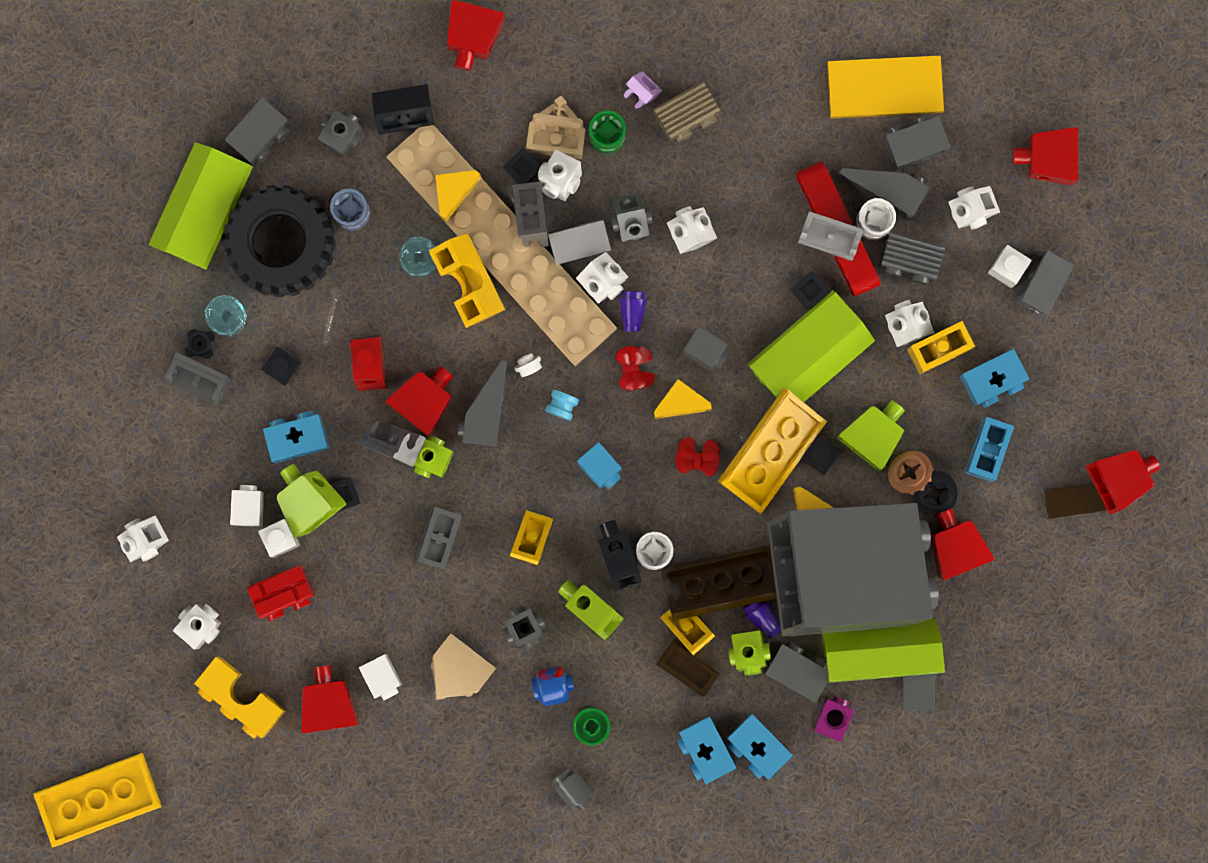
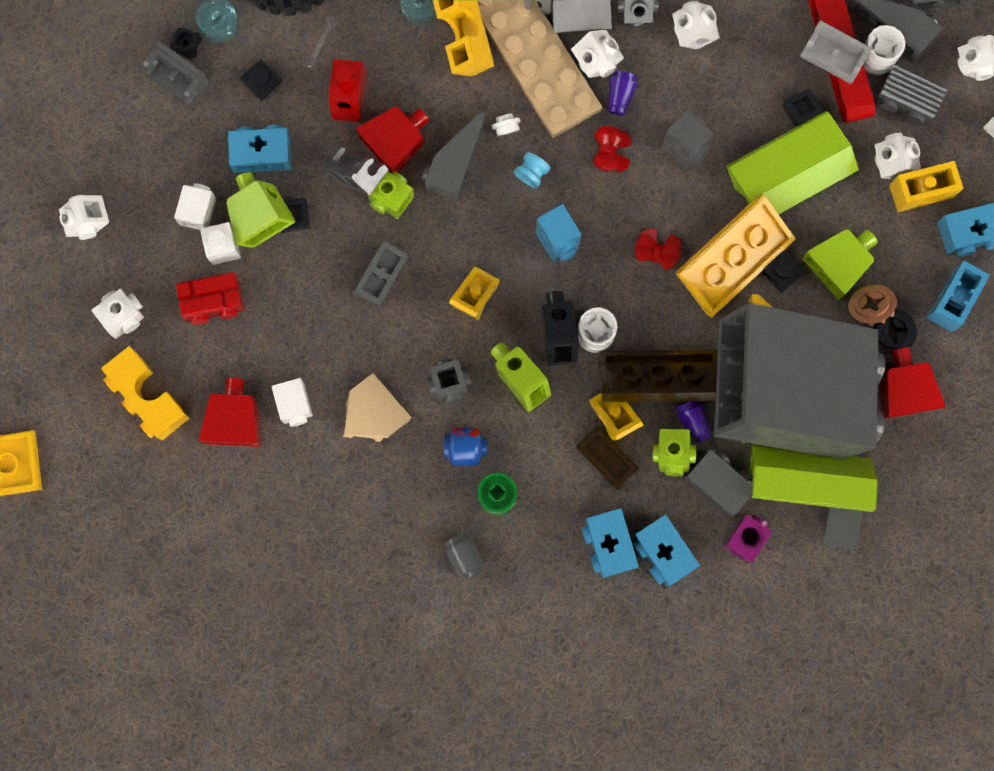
camera: 10 degrees right, 5 degrees down
yellow slope [654,379,712,419] -> none

